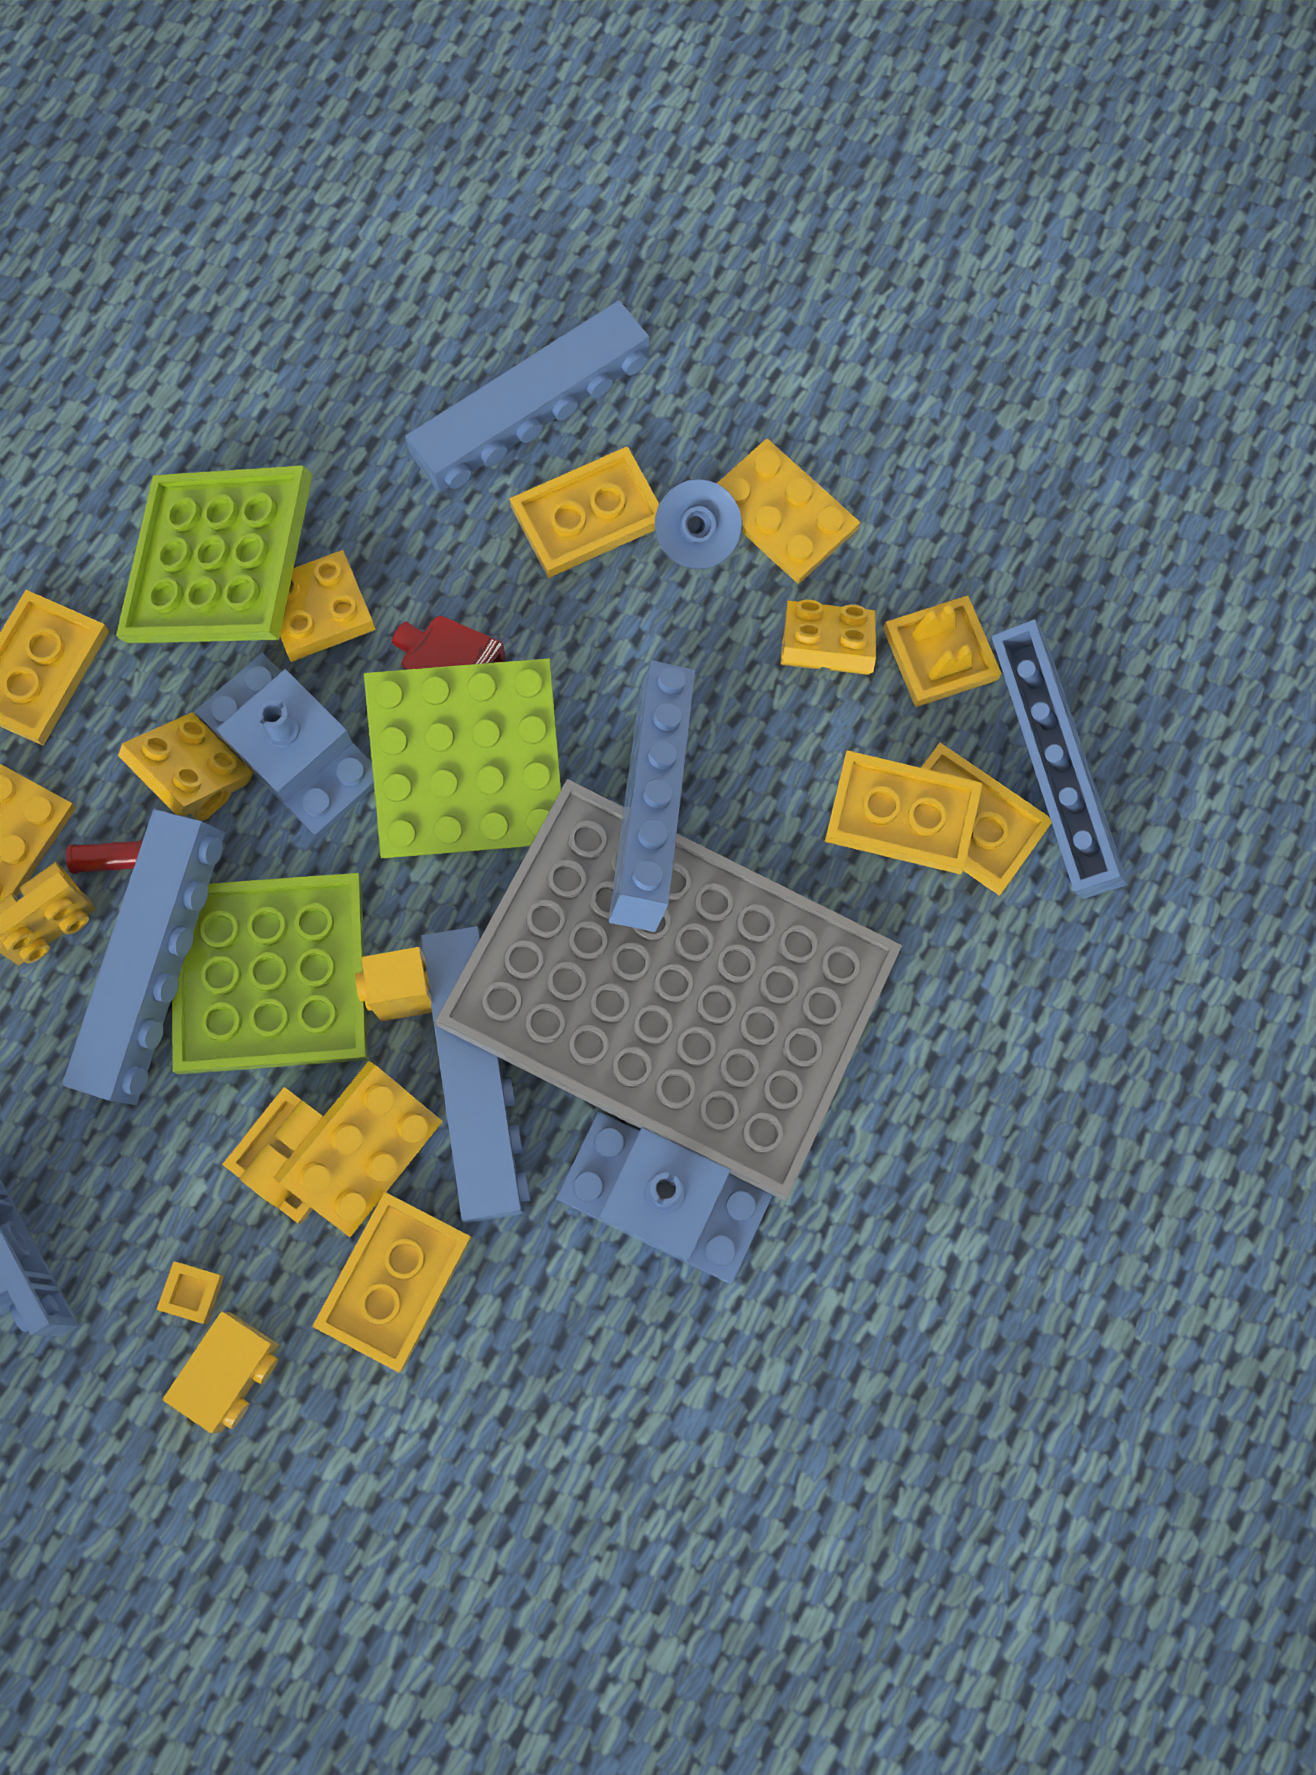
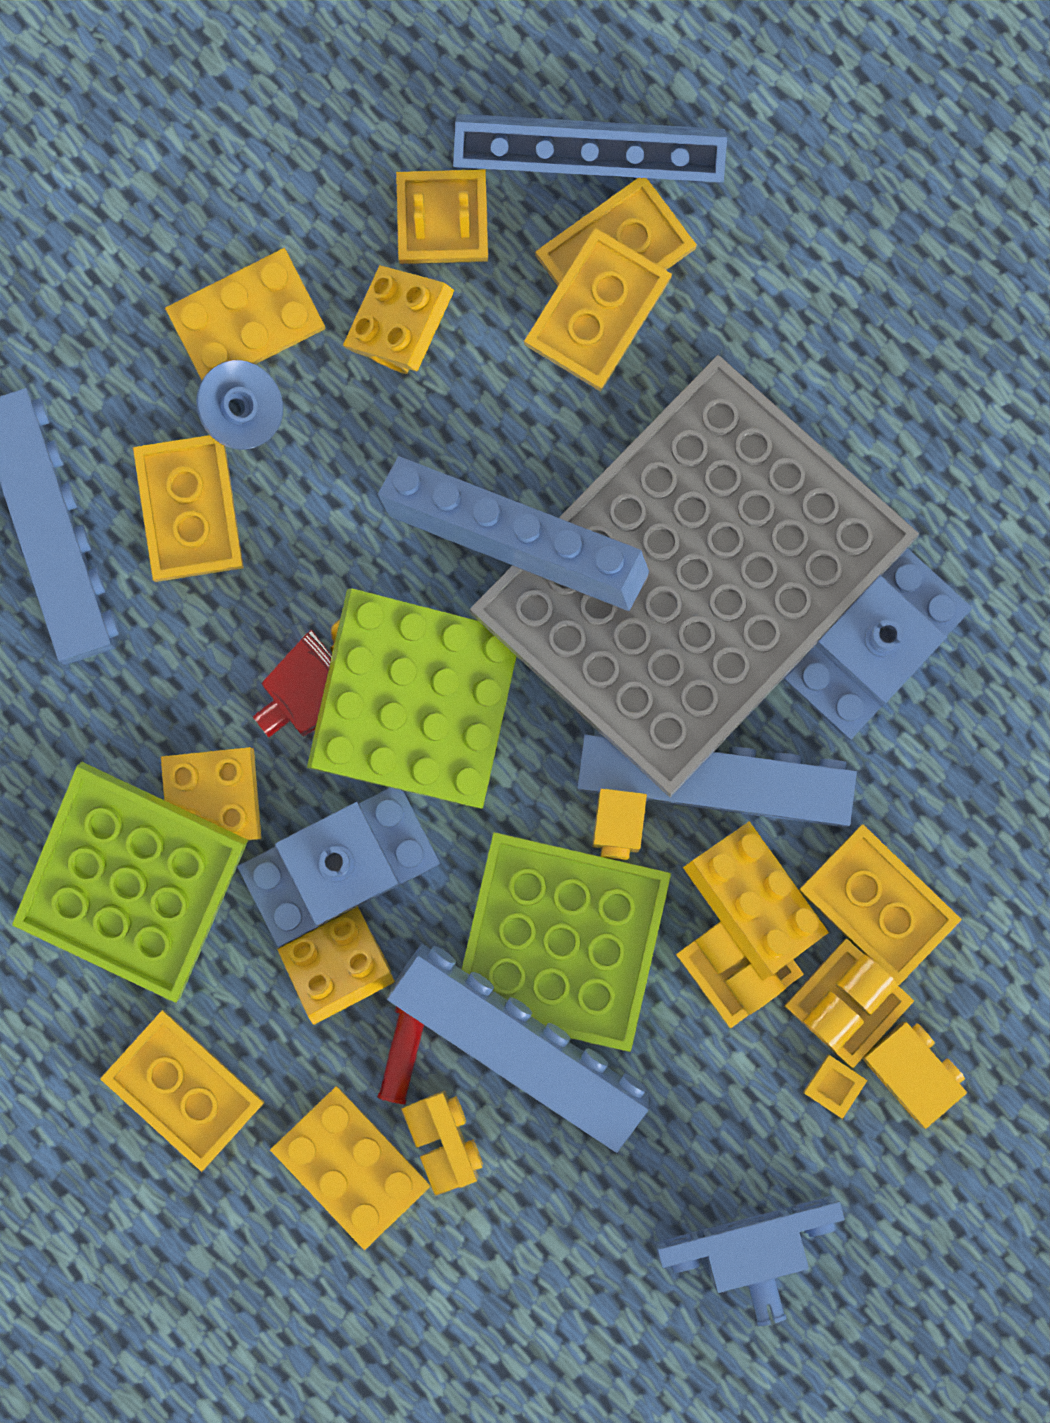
camera: 70 degrees left, 10 degrees up
none -> yellow plate [784,938,914,1068]

